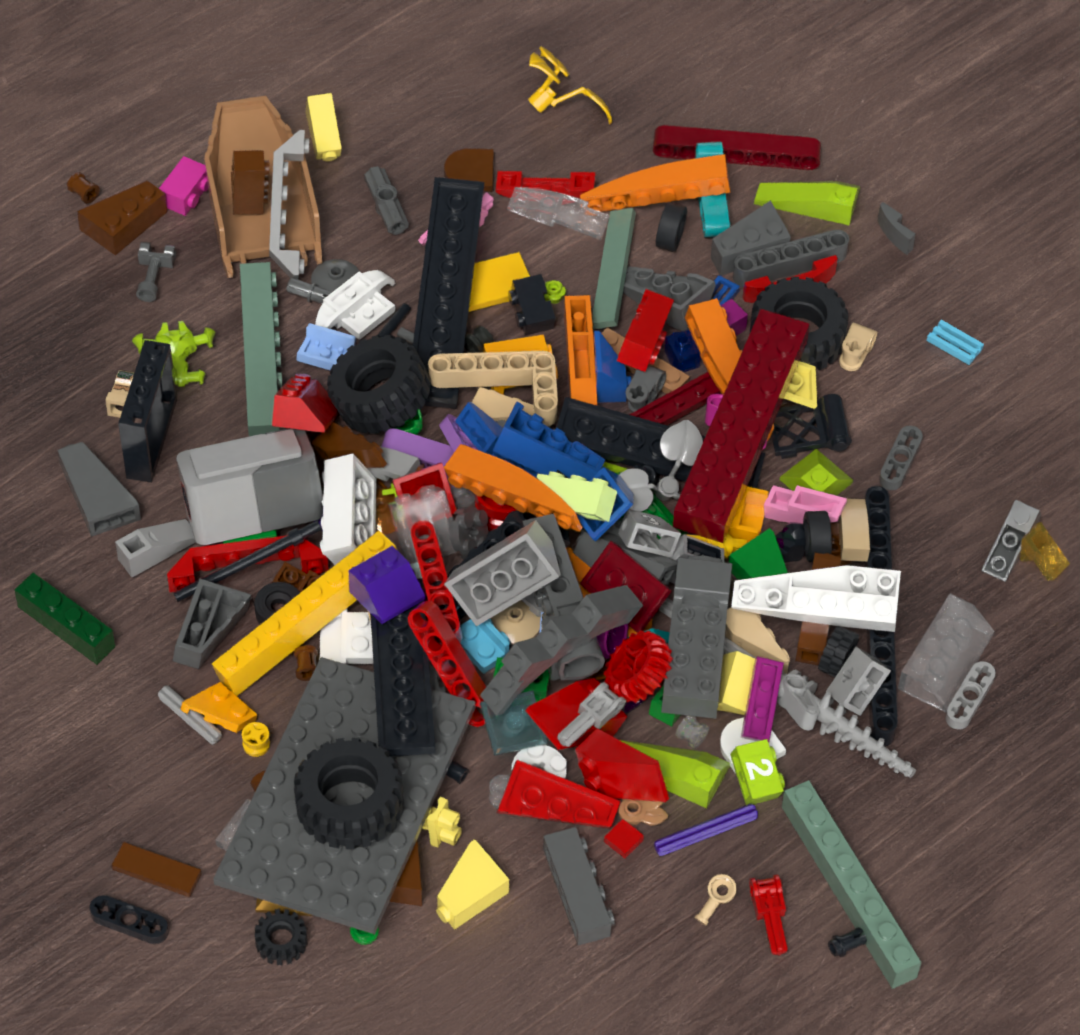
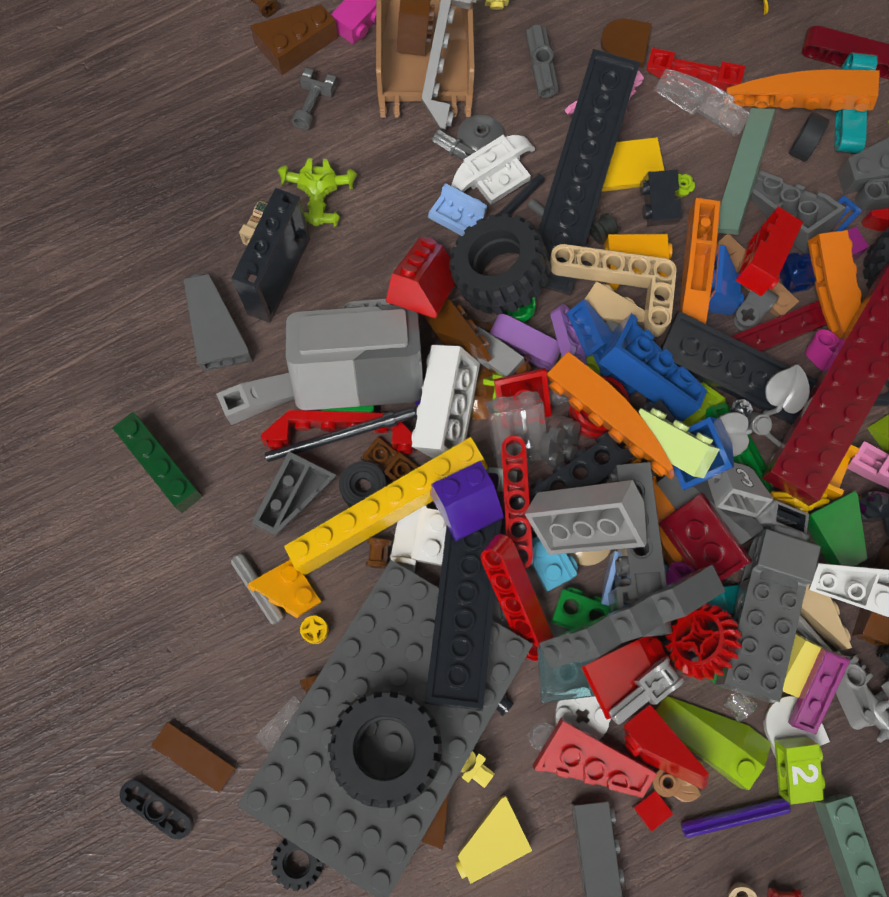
camera: 10 degrees right, 20 degrees up
sand green brick [240,262,285,437] -> none

